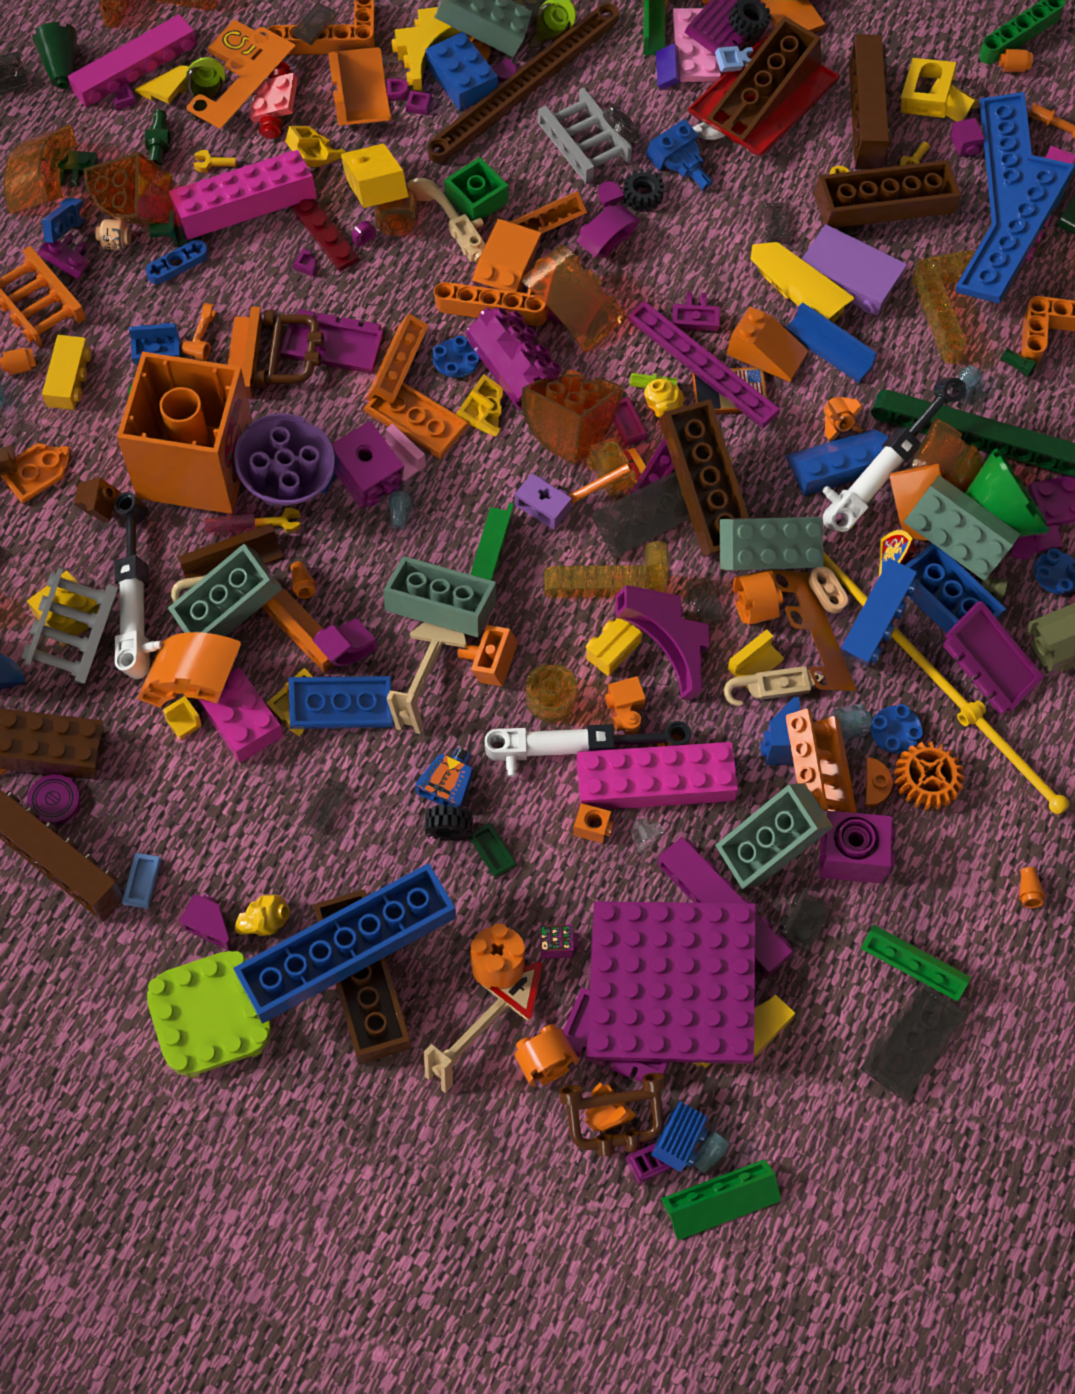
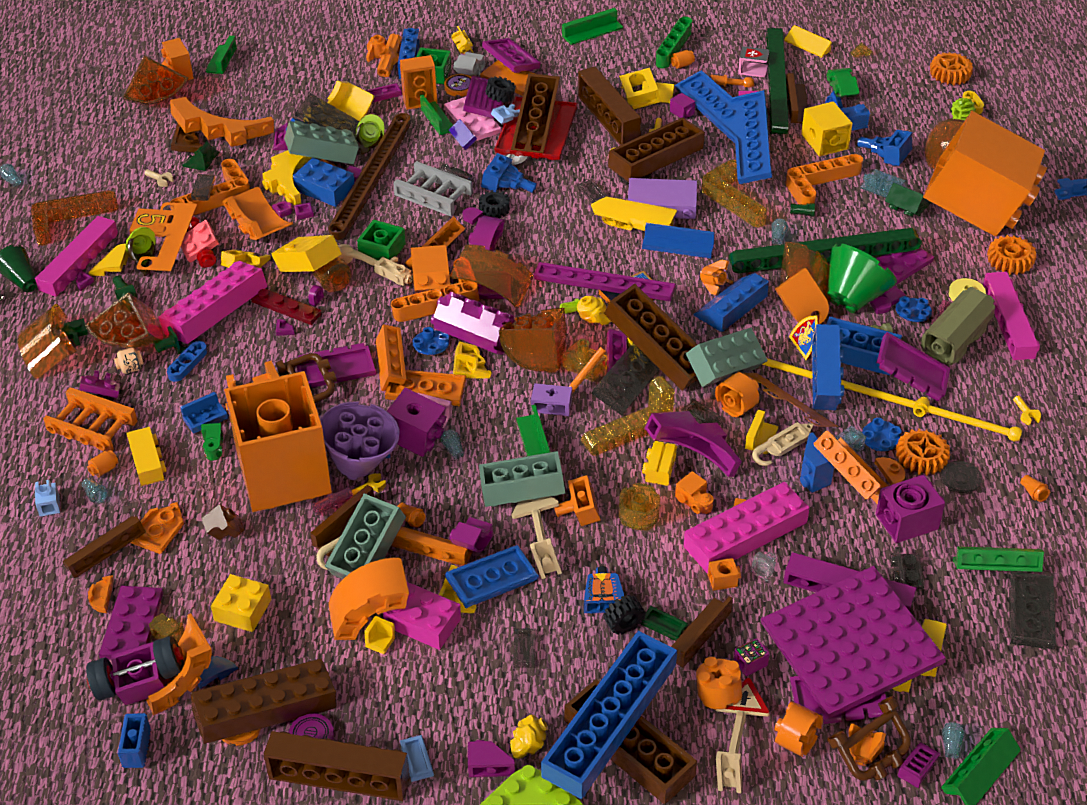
camera: 25 degrees left, 20 degrees down
light grey fence [21,567,118,685] -> none
blue plate [42,198,86,243] -> none
white piece [114,492,163,679] -> none
yellow bar [193,150,236,173] -> none
white piece [485,721,691,777] -> none
magenta tile [607,397,648,446] -> none
blue brick [651,1101,709,1172] -> none
magenta hinge [672,292,720,331] -> none
sand green brick [715,783,833,889] -> none
orange slope [726,306,809,382] -> none
light nougat plate [808,566,848,613] -> none
white piece [823,377,966,532] -> none
sand green brick [904,475,1020,581] -> none
none -> reddish brown panel [671,596,733,668]
none -> clear smoke tile [941,461,982,495]

